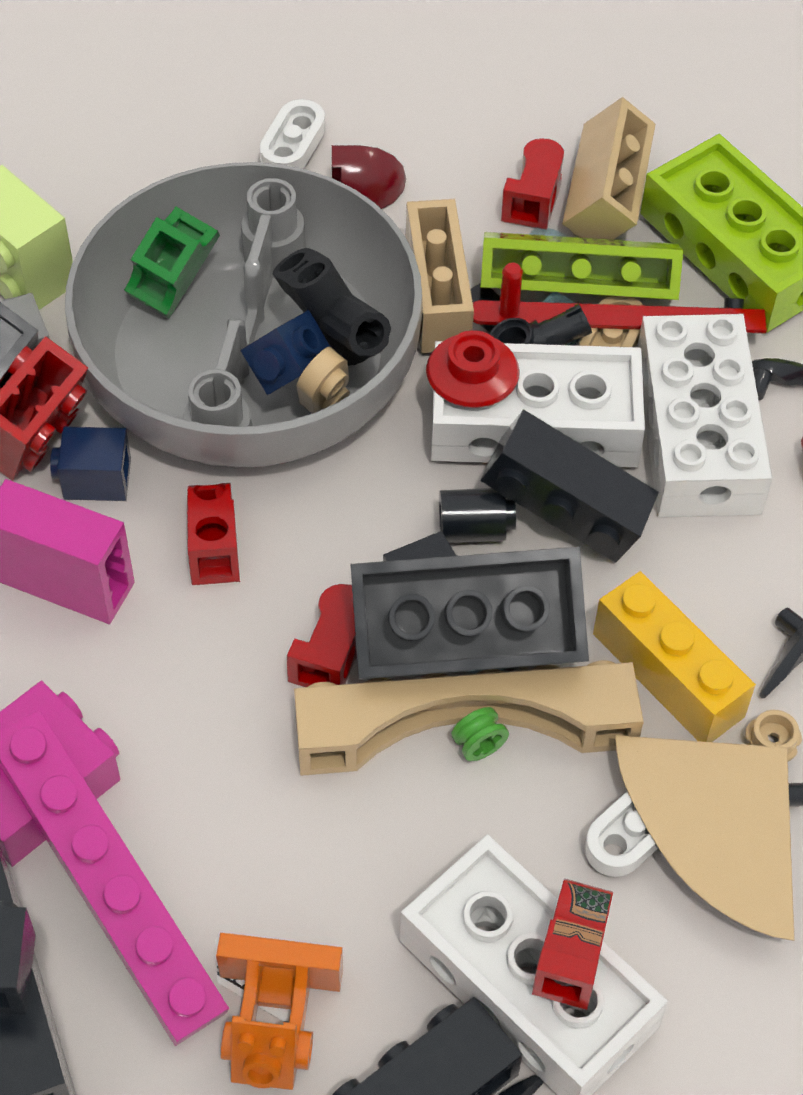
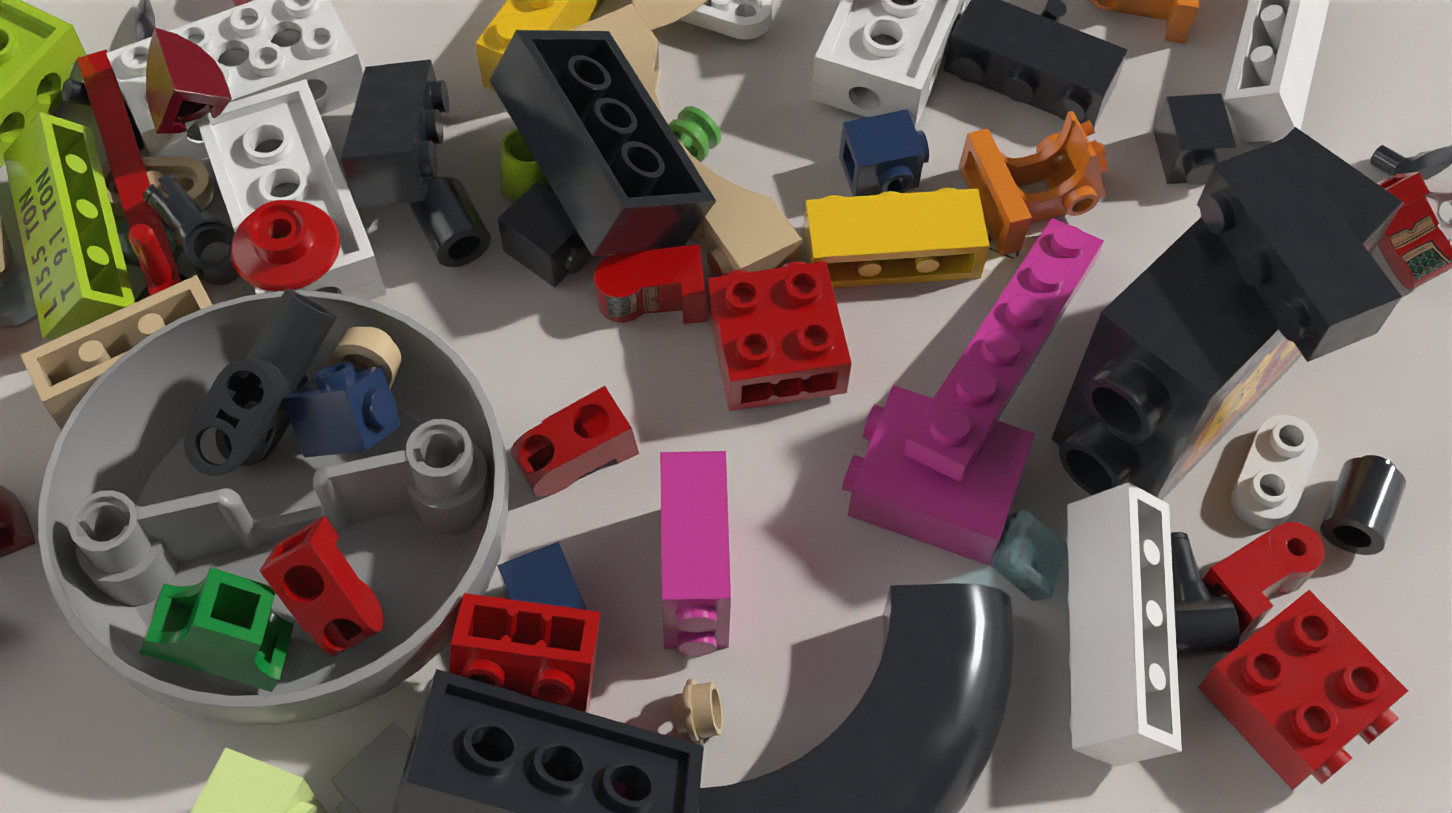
camera: 115 degrees left, 5 degrees up
none -> dark red brick [146,28,232,134]
none -> red leg [259,515,385,656]
none -> red brick [708,261,852,411]
none -> yellow brick [803,188,990,288]
none -> dark blue brick [839,109,929,197]

